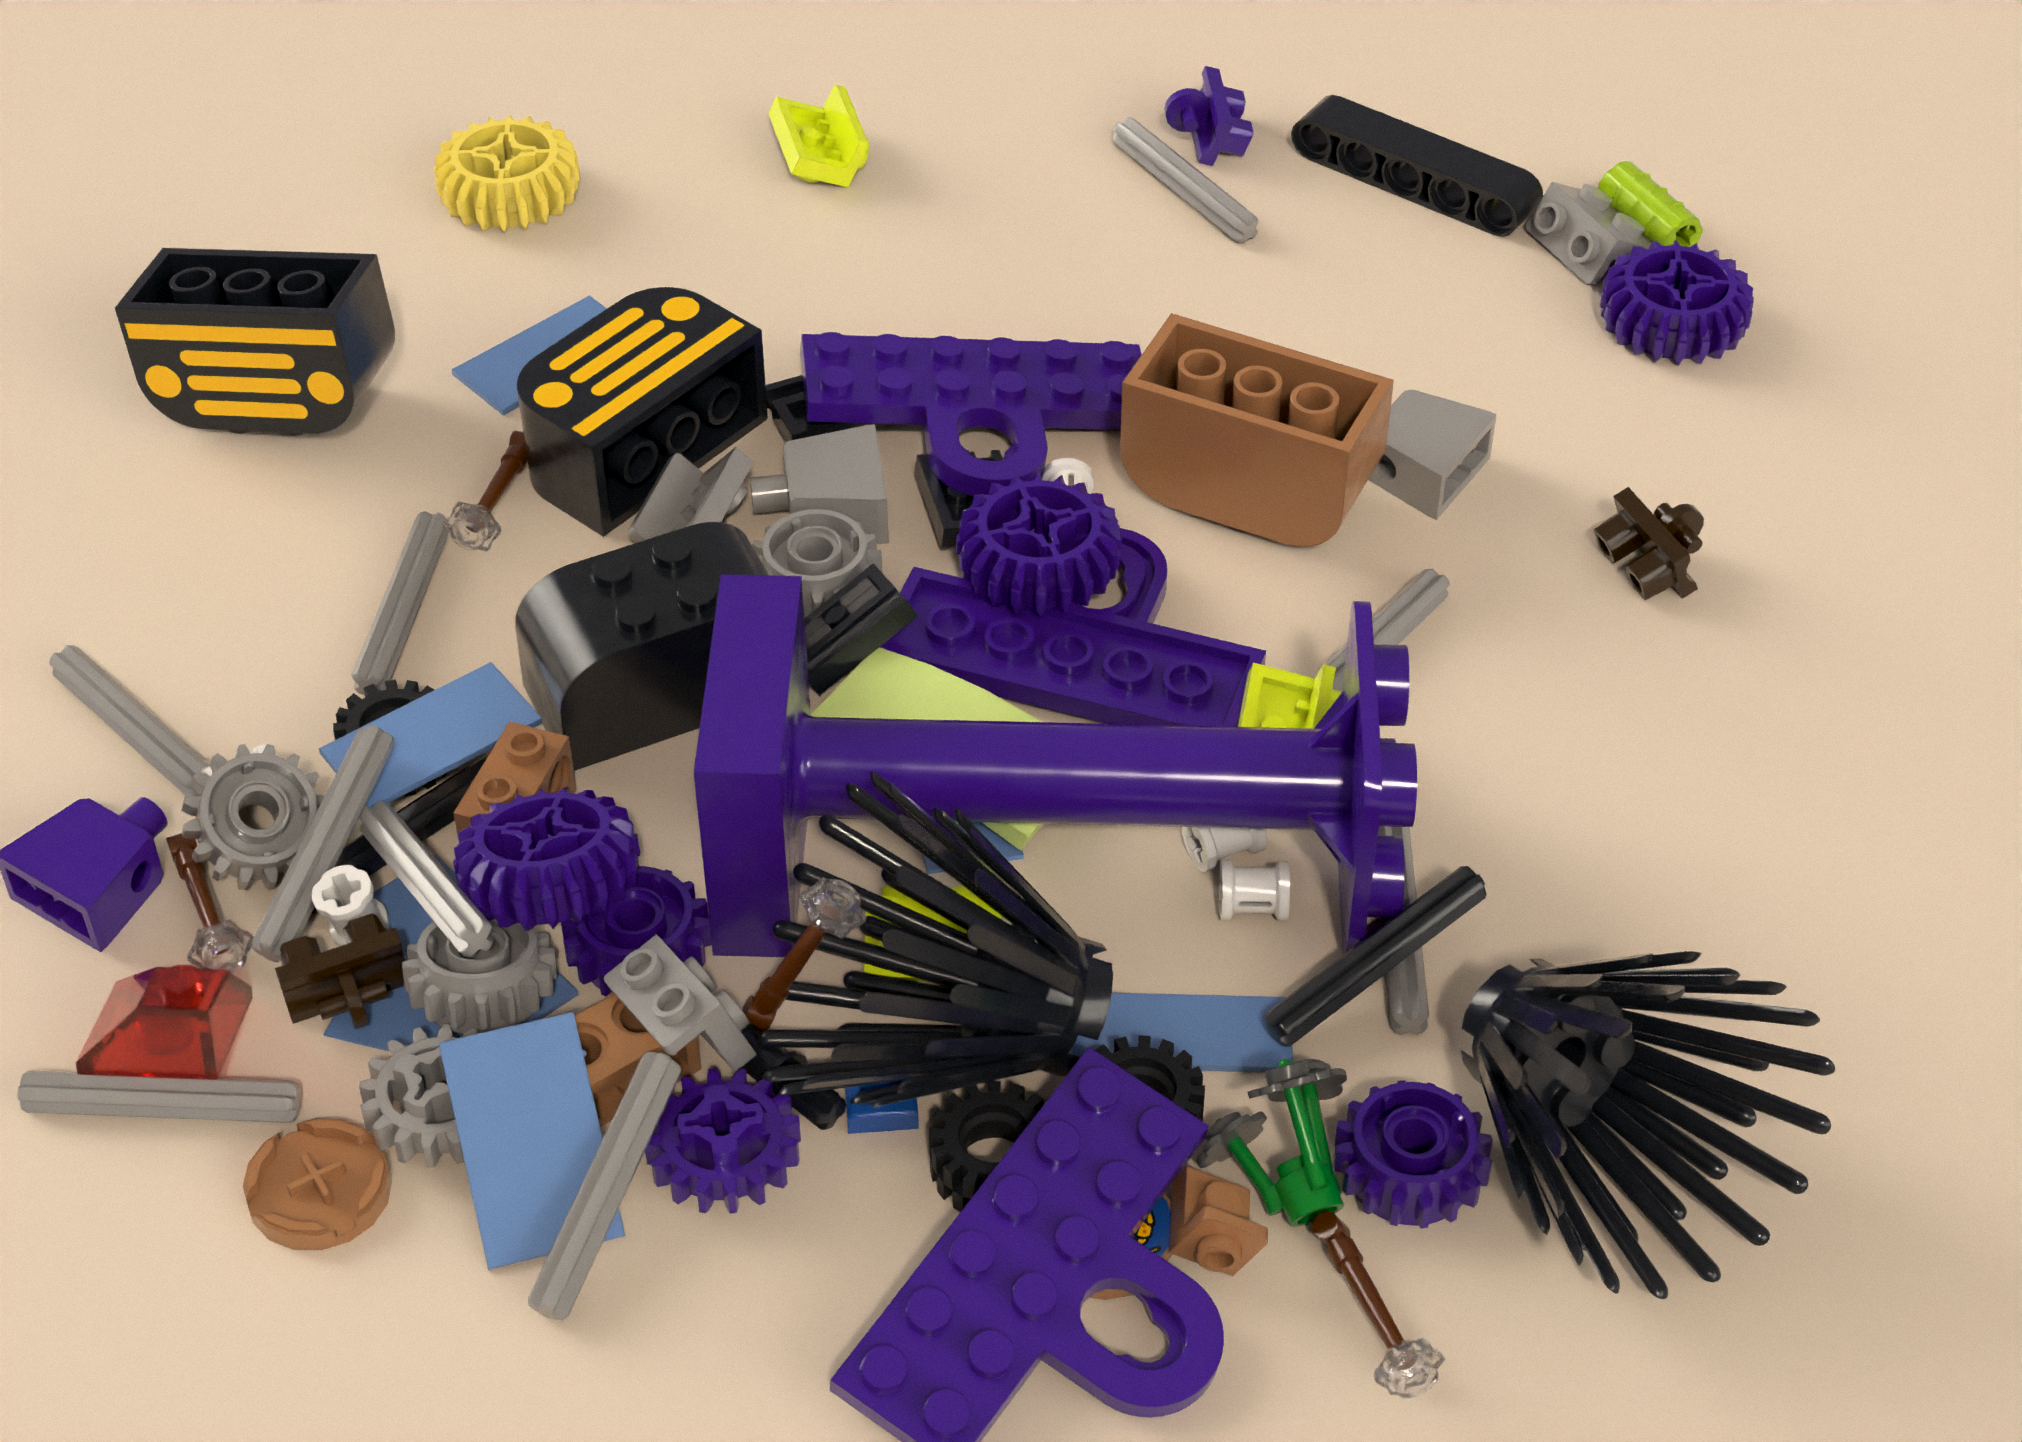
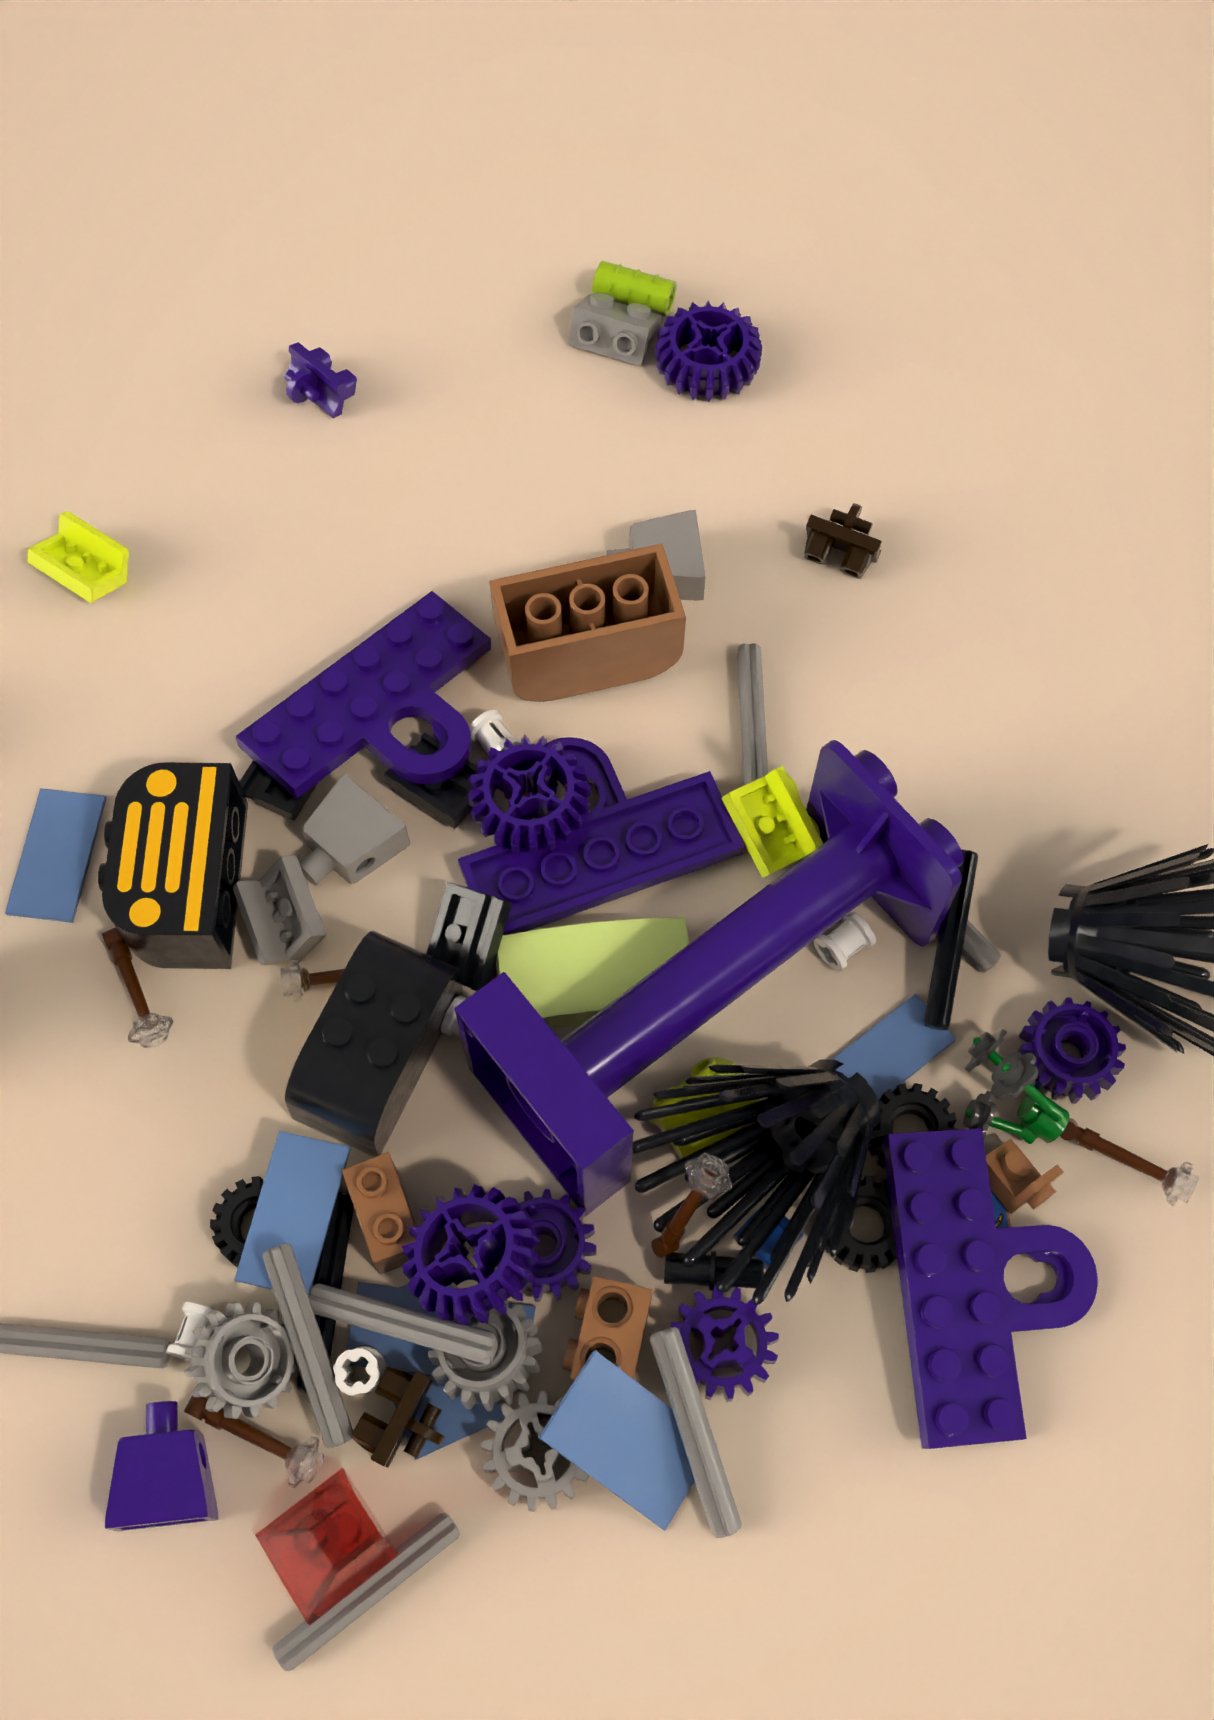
camera: 40 degrees left, 20 degrees up
medium nougat tile [243,1119,392,1250] -> none
light grey axle [351,511,449,695] -> none
light grey bracket [604,934,757,1072] -> none
light grey gear [752,509,882,618] -> none
light grey axle [1113,117,1259,243] -> none
black beam [1291,95,1543,237] -> none

